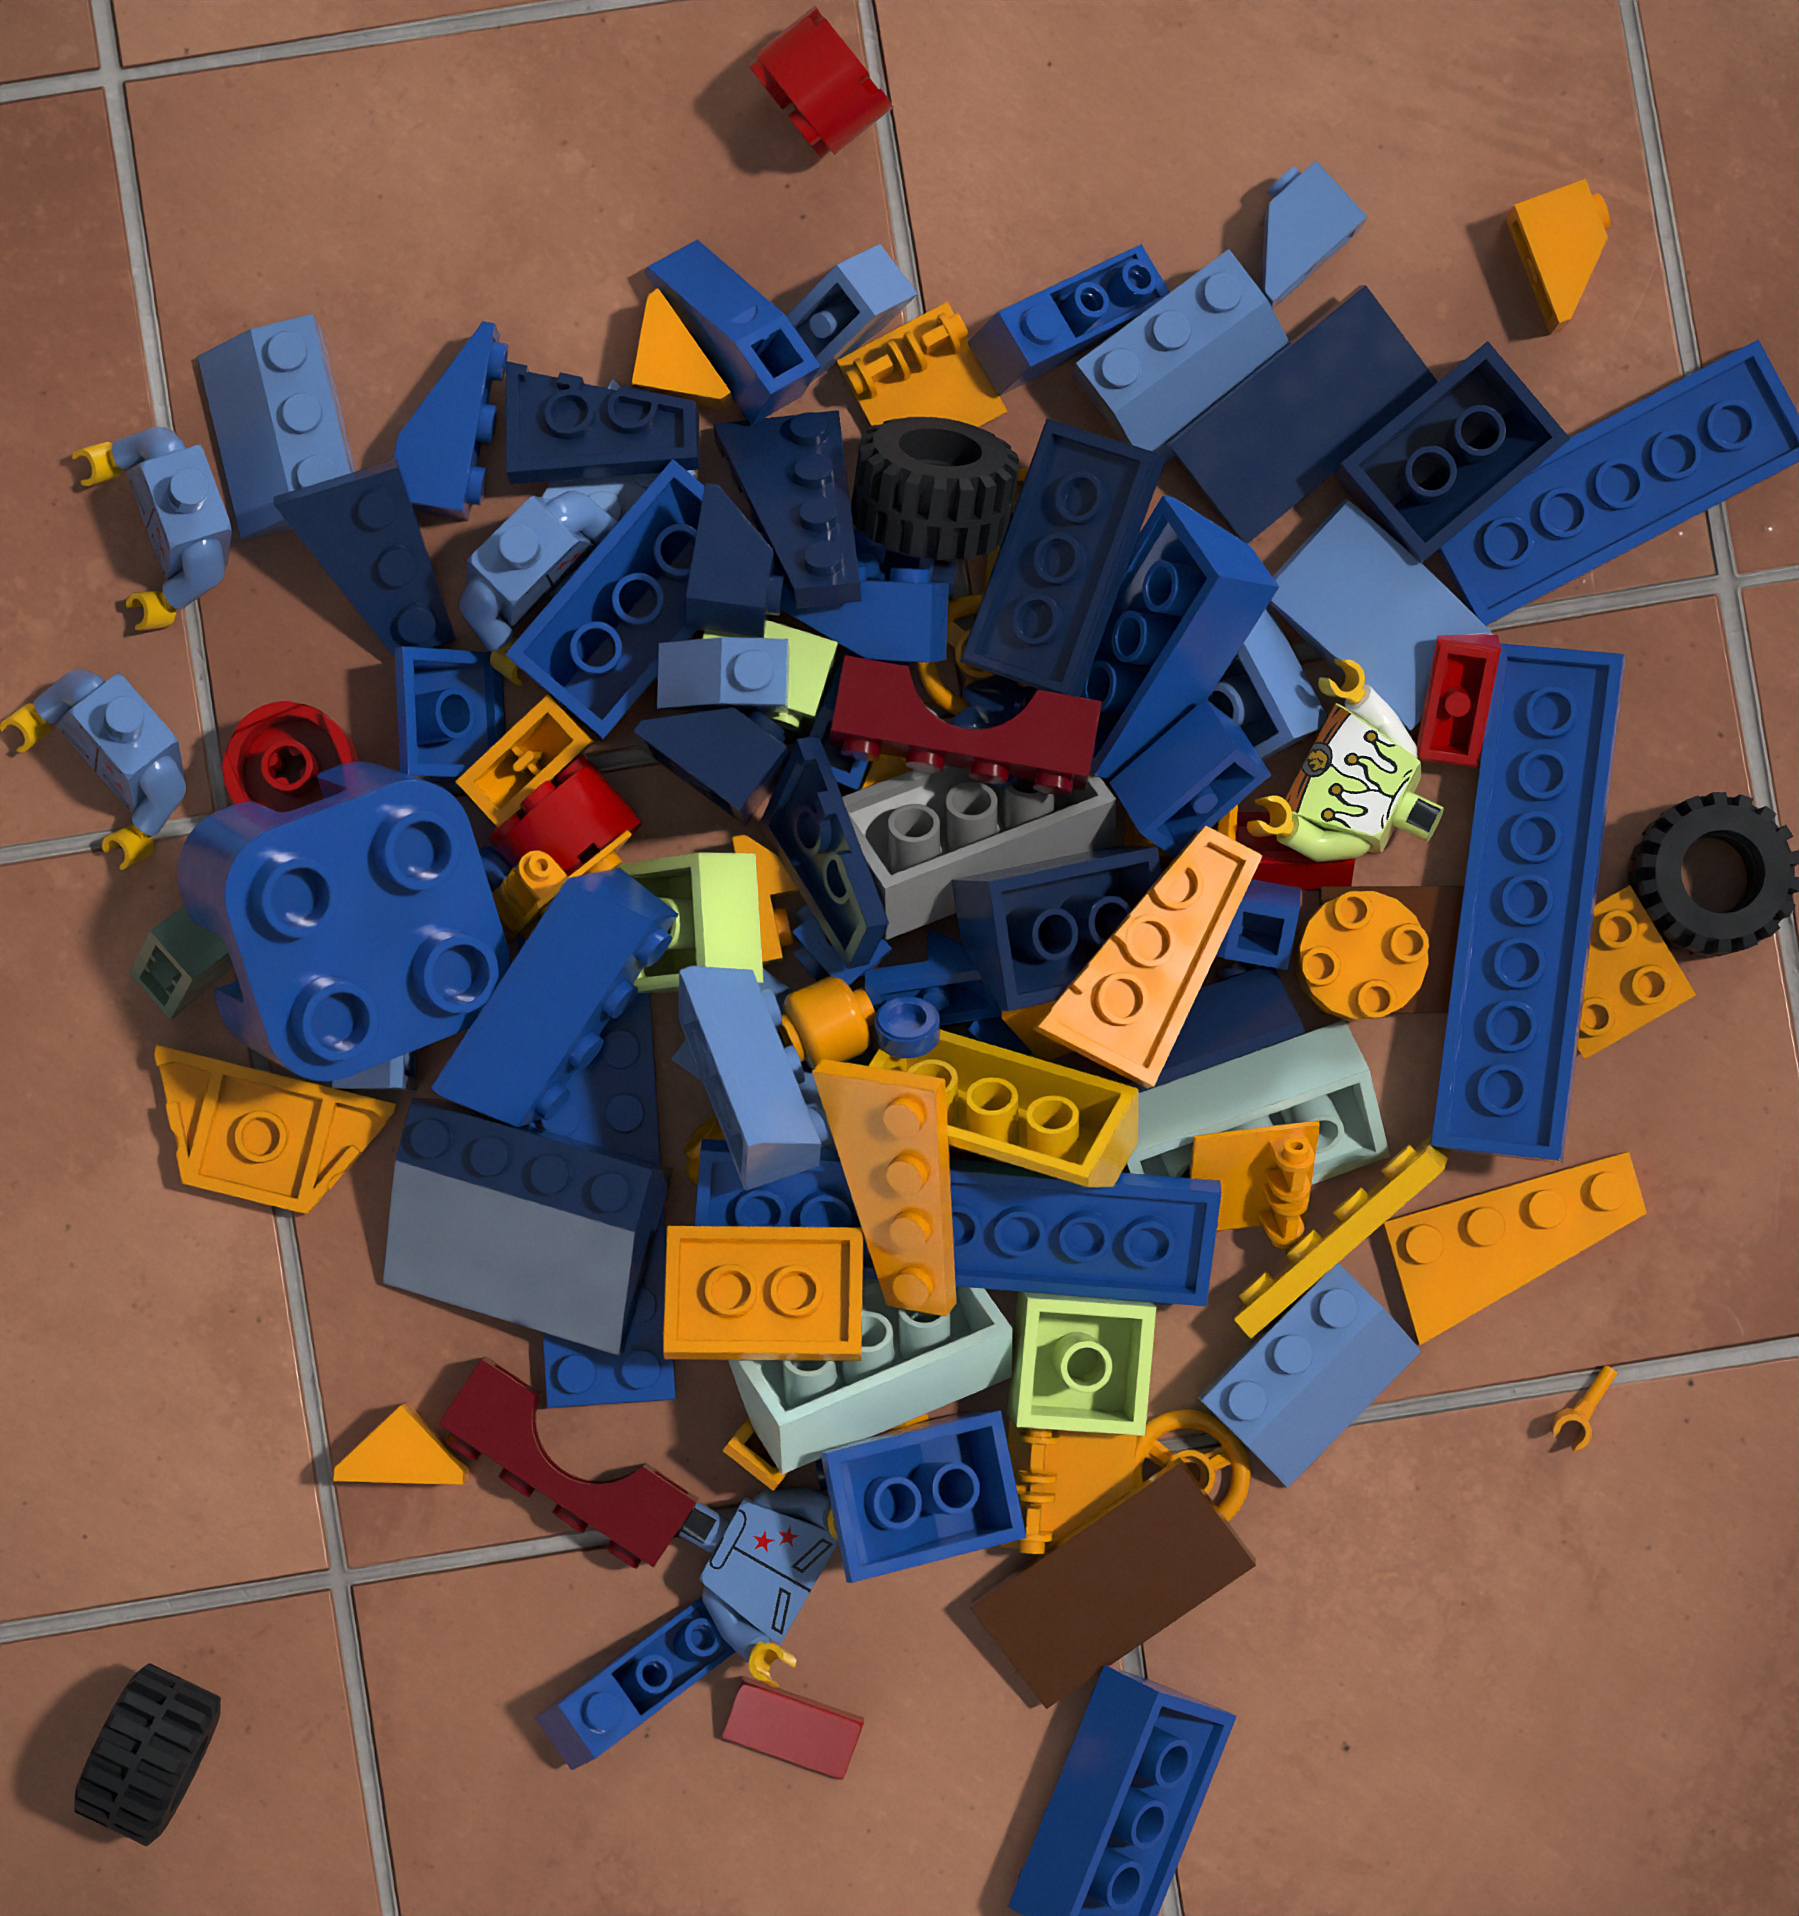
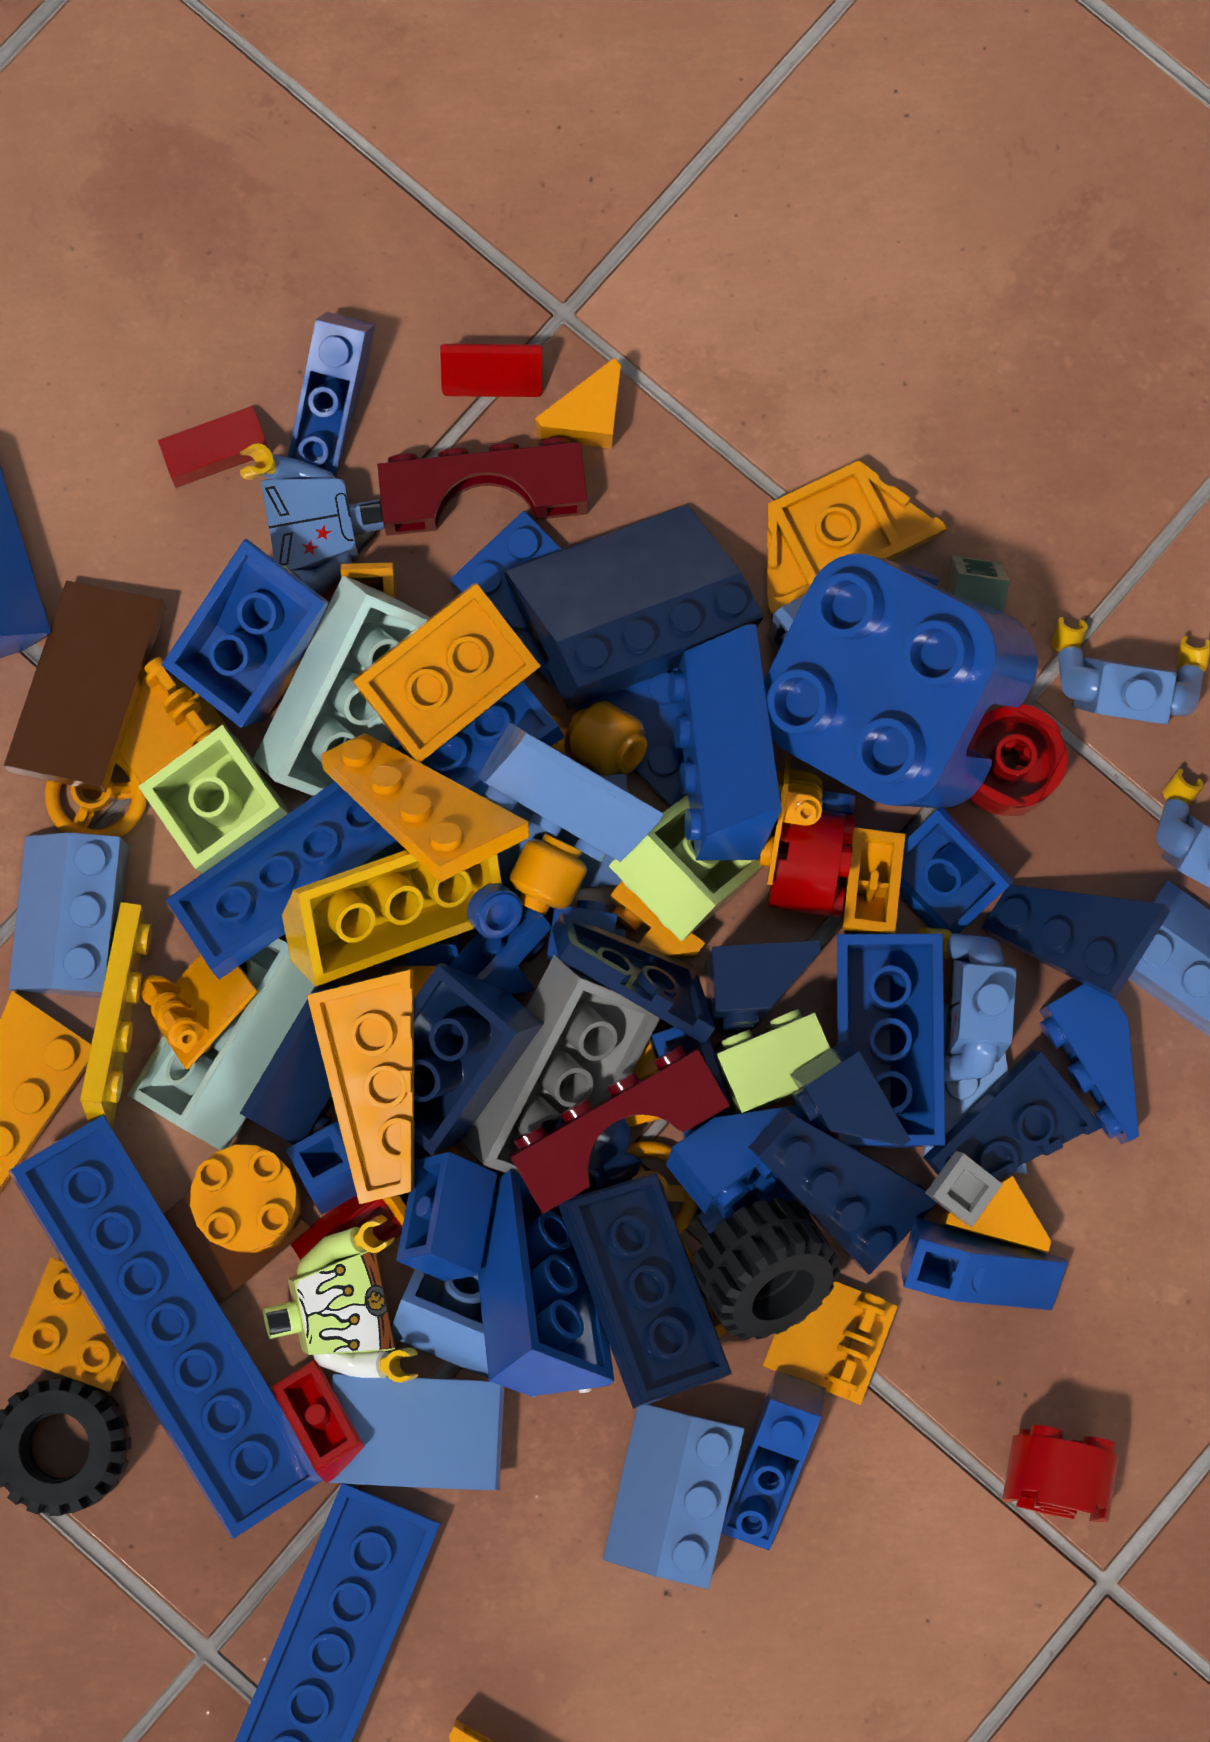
camera: 140 degrees right, 5 degrees down
black tyre [74,1663,221,1847] -> none
medium blue slope [657,637,790,713] -> none
medium blue slope [786,244,918,383] -> none
dark blue tile [1165,285,1438,544] -> none
medium blue slope [1260,161,1368,309] -> none
dark blue slope [1333,341,1571,563] -> none
none -> red slope [440,344,543,397]
none -> light orange head [568,700,647,775]
none -> light grey tile [925,1151,1003,1227]

